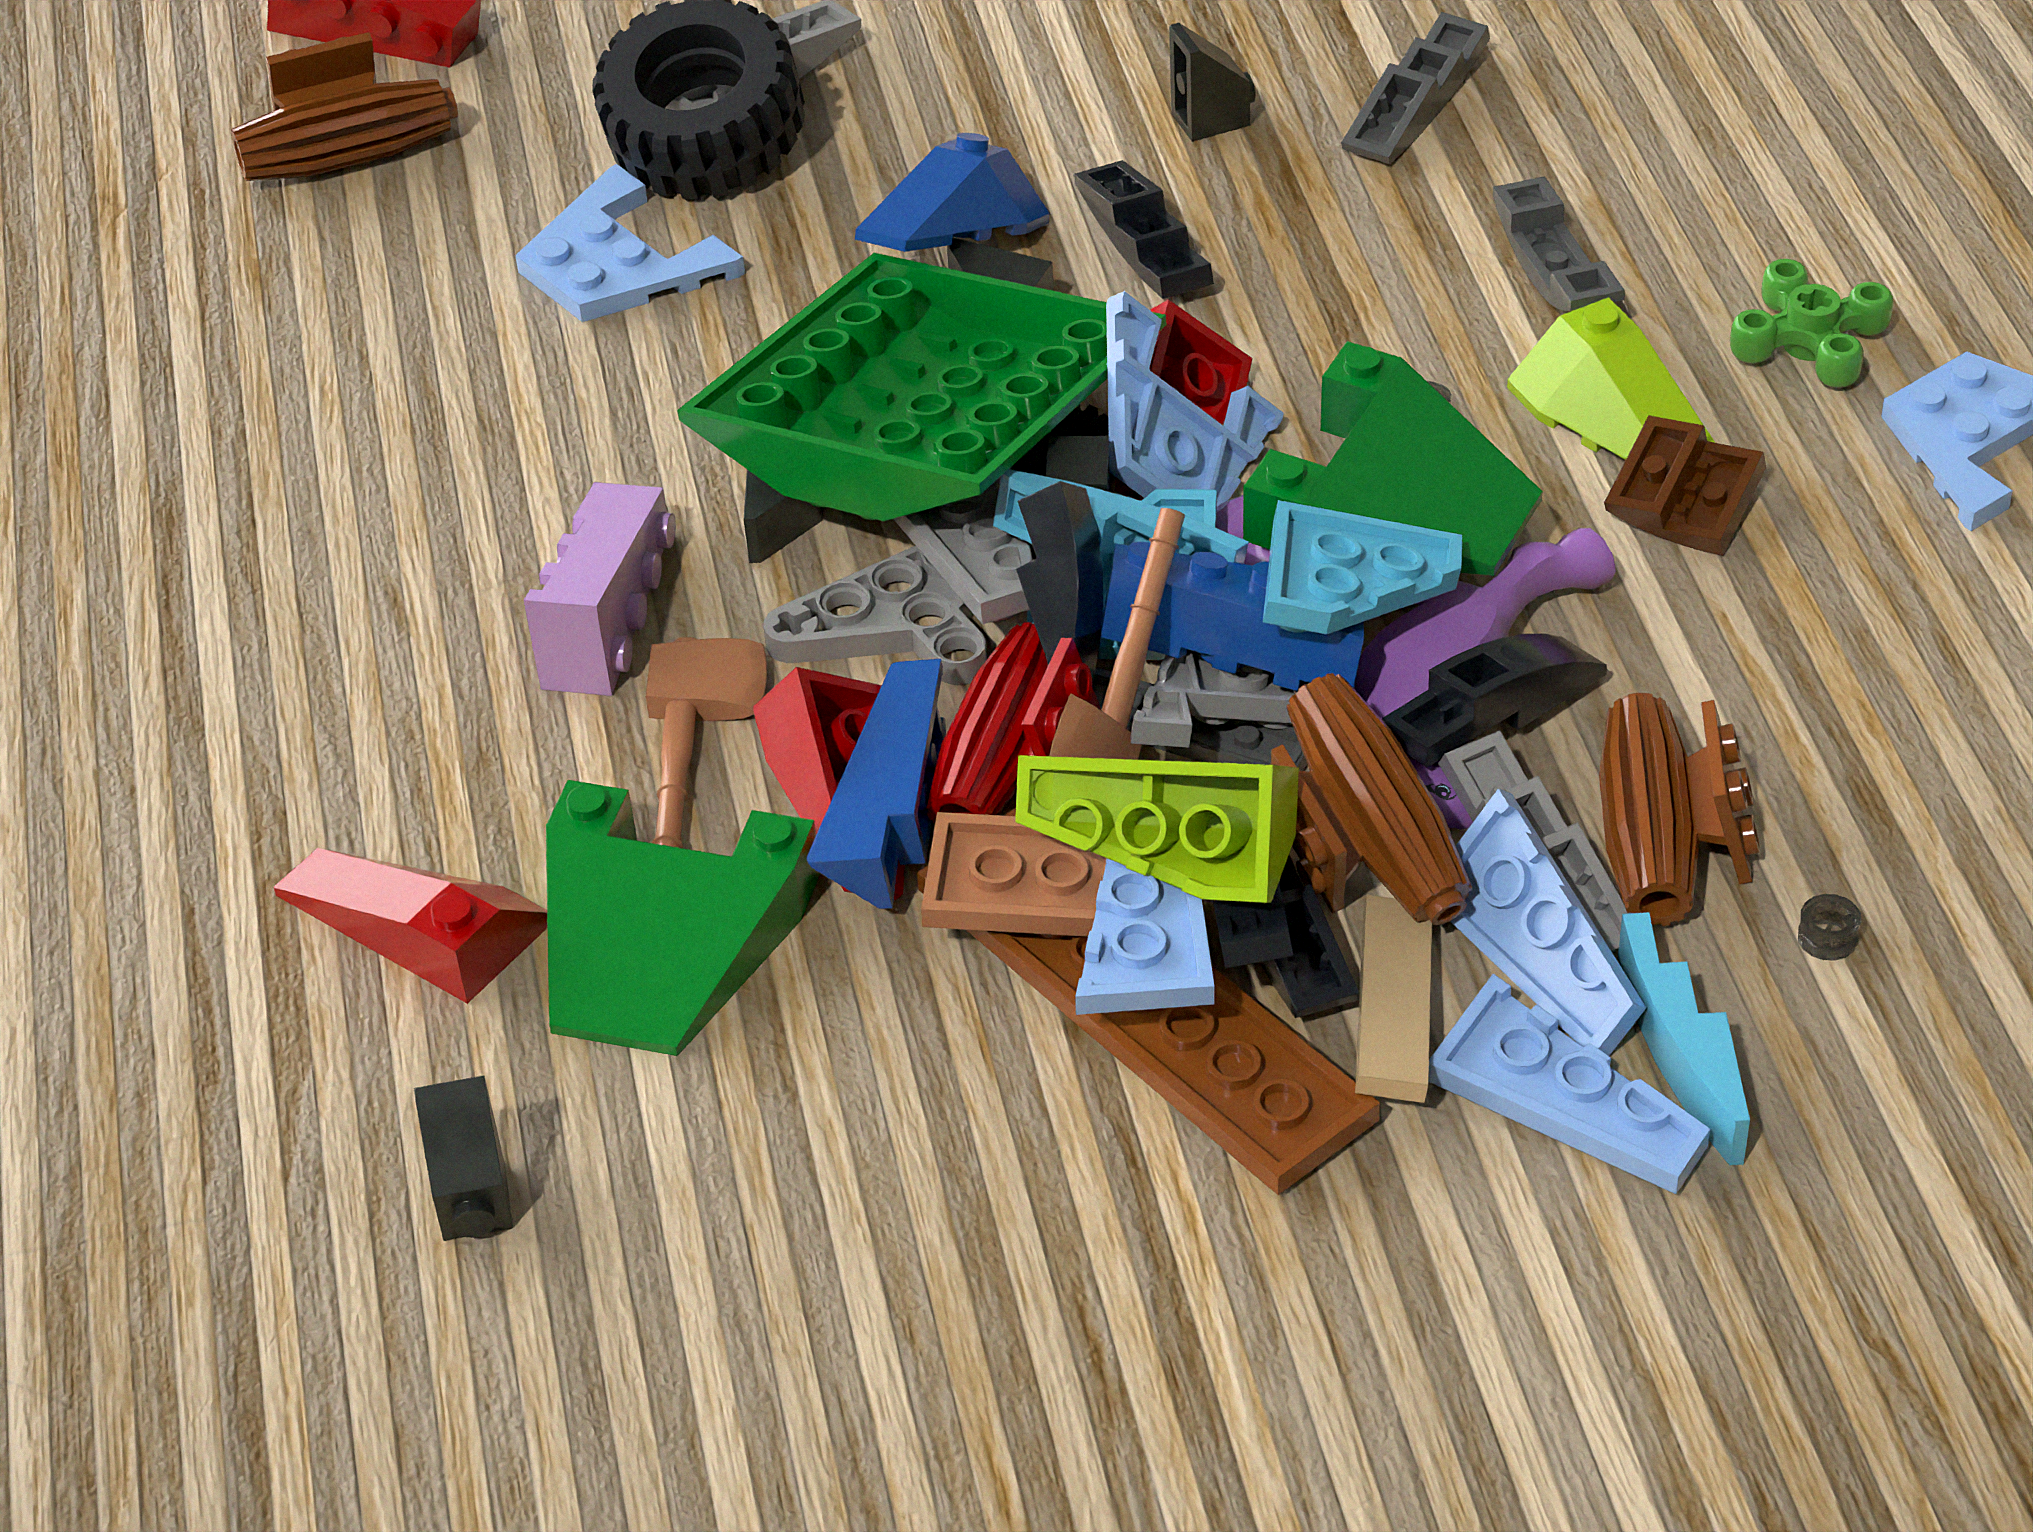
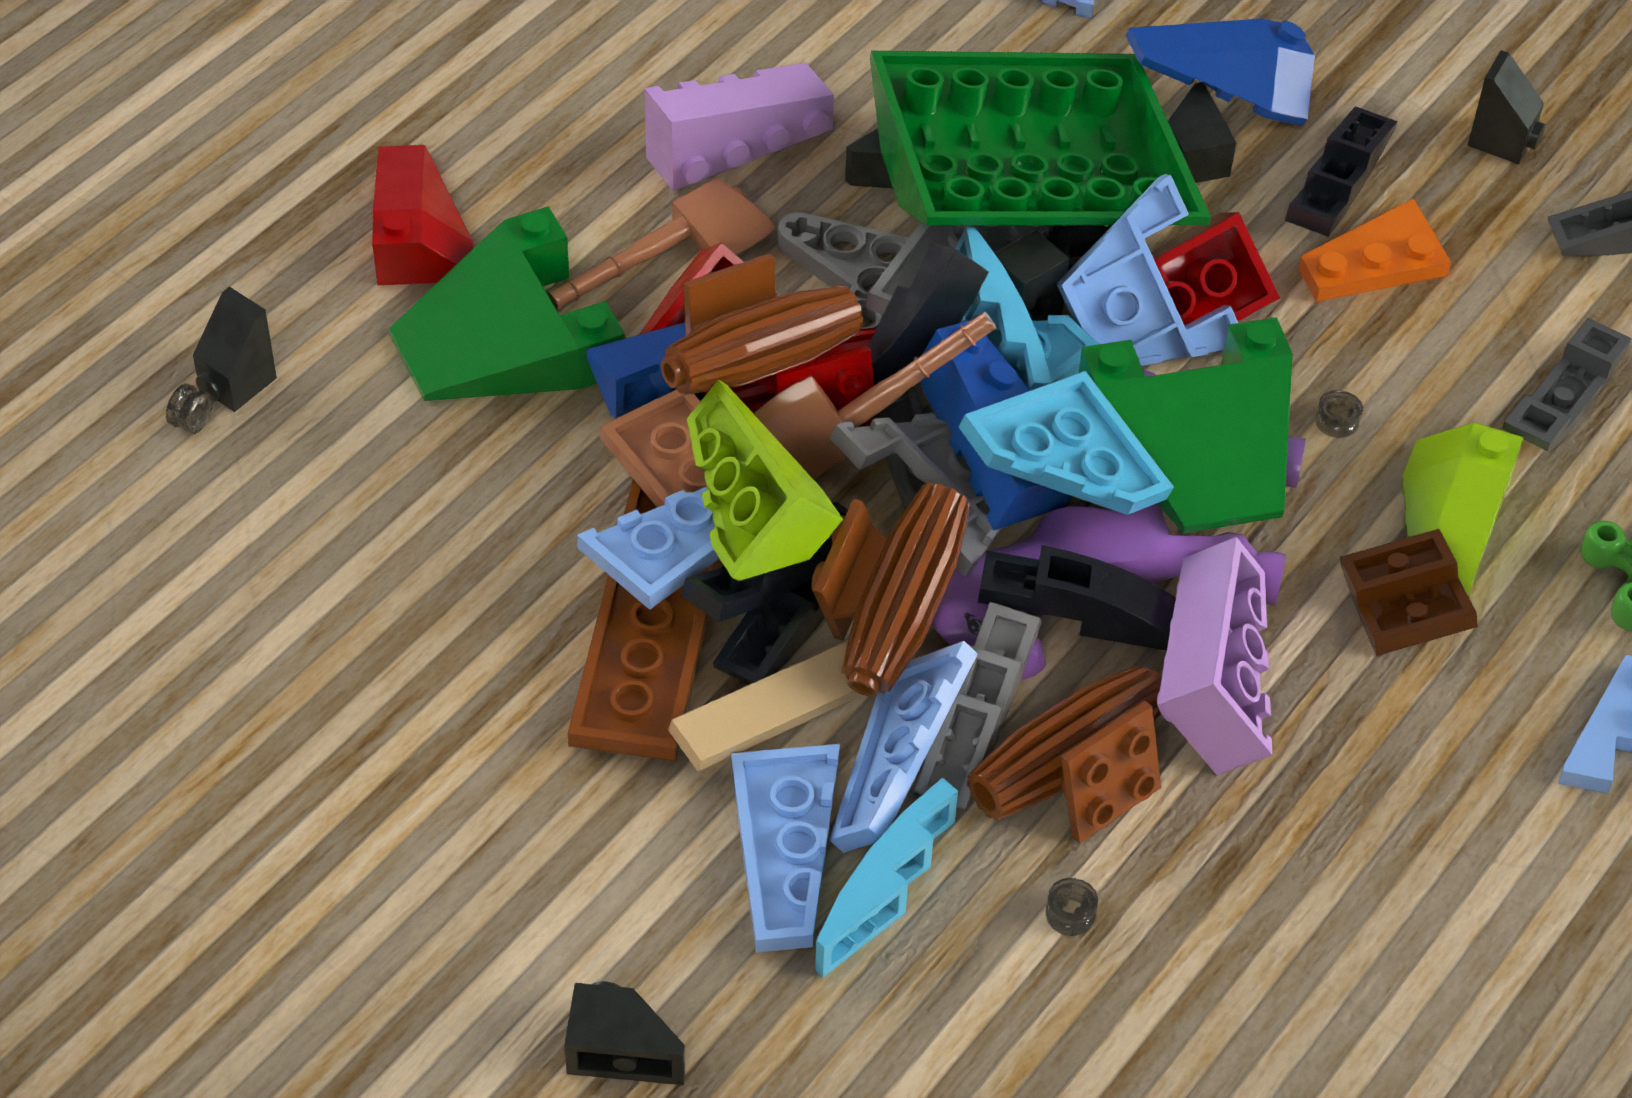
camera: 45 degrees right, 5 degrees up
none -> clear smoke bush [166,383,213,434]
none -> pearl dark grey slope [564,981,685,1085]
none -> dark orange plate [661,254,863,395]
none -> lavender wedge [1157,537,1273,775]
none -> orange wing [1298,198,1451,302]

